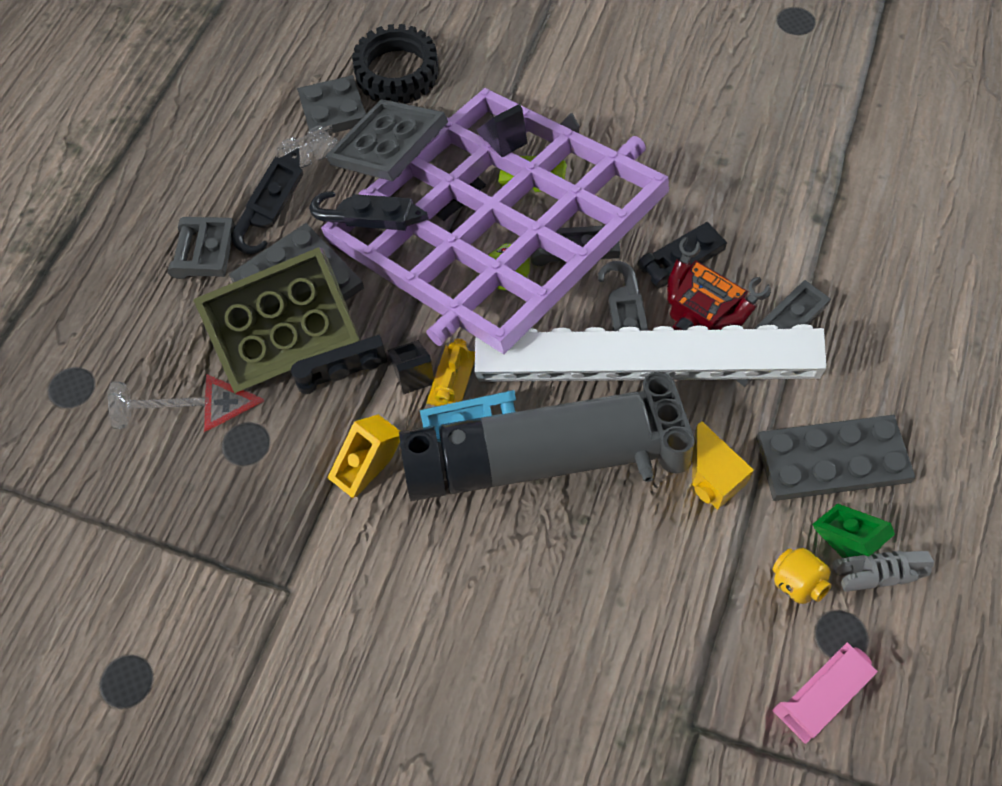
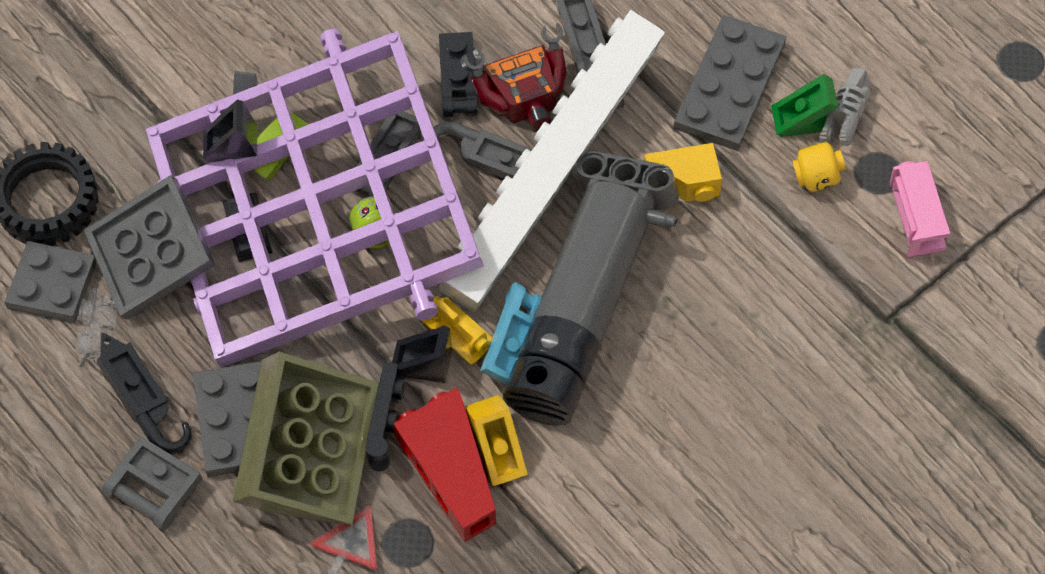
camera: 60 degrees left, 0 degrees up
black plate [309,191,429,231] -> none
none -> red slope [393,387,496,542]

